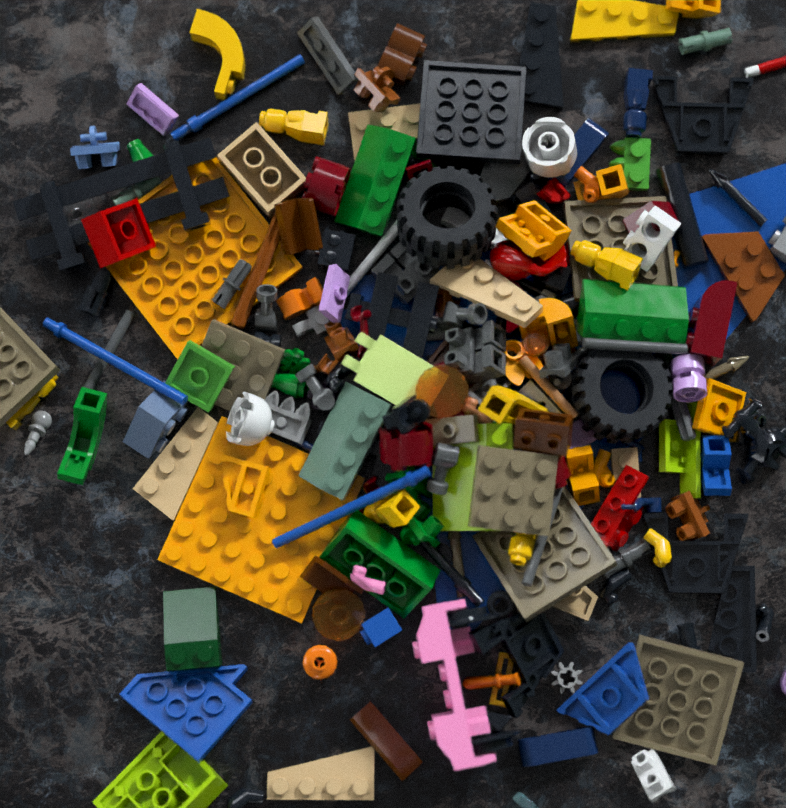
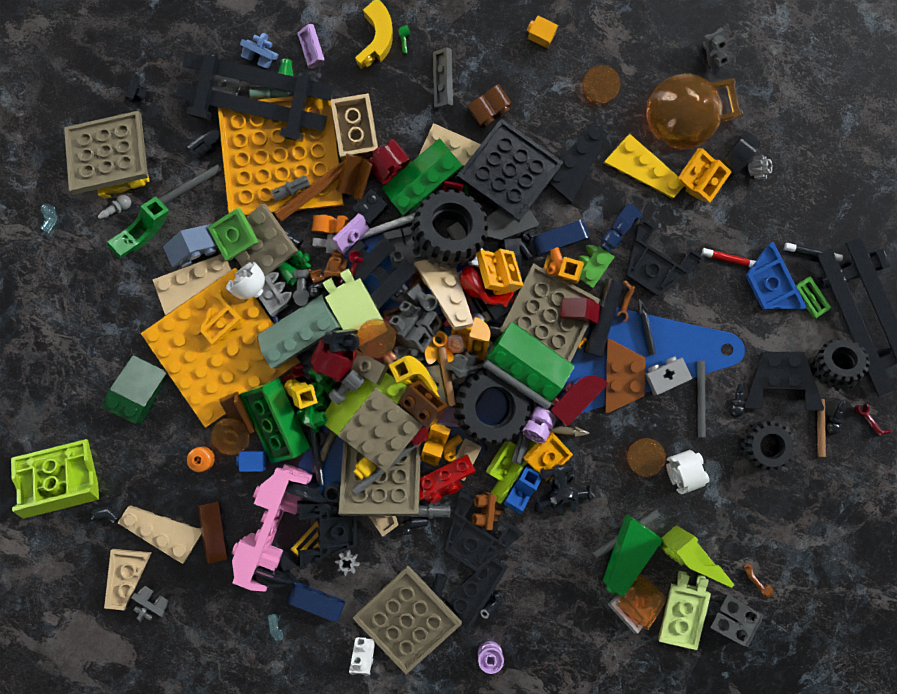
camera: 30 degrees right, 5 degrees up
blue bar [43,317,188,405] -> none
red slope [81,198,156,268] -> none
blue wing [119,664,253,763] -> none
blue bar [170,54,305,141] -> none
dark grey leg [255,284,278,332] -> none
yellow piece [259,109,329,145] -> none
blue bar [272,466,431,549] -> none
bright pink arm [350,565,386,595] -> none
dark orange hips [354,66,401,113] -> none
orange piece [463,672,521,690] -> none
white brick [522,117,577,178] -> none
red tile [537,177,571,204] -> none
blue wing [557,642,649,735] -> none
yellow piece [570,240,643,290] -> none
dark blue piece [621,498,662,512] -> none
white brick [623,206,681,272] -> none
yellow arm [643,528,672,567] -> none
sand green pin [679,28,732,55] -> none
none -> green hand [399,25,410,54]
none -> dark orange piece [616,280,635,323]

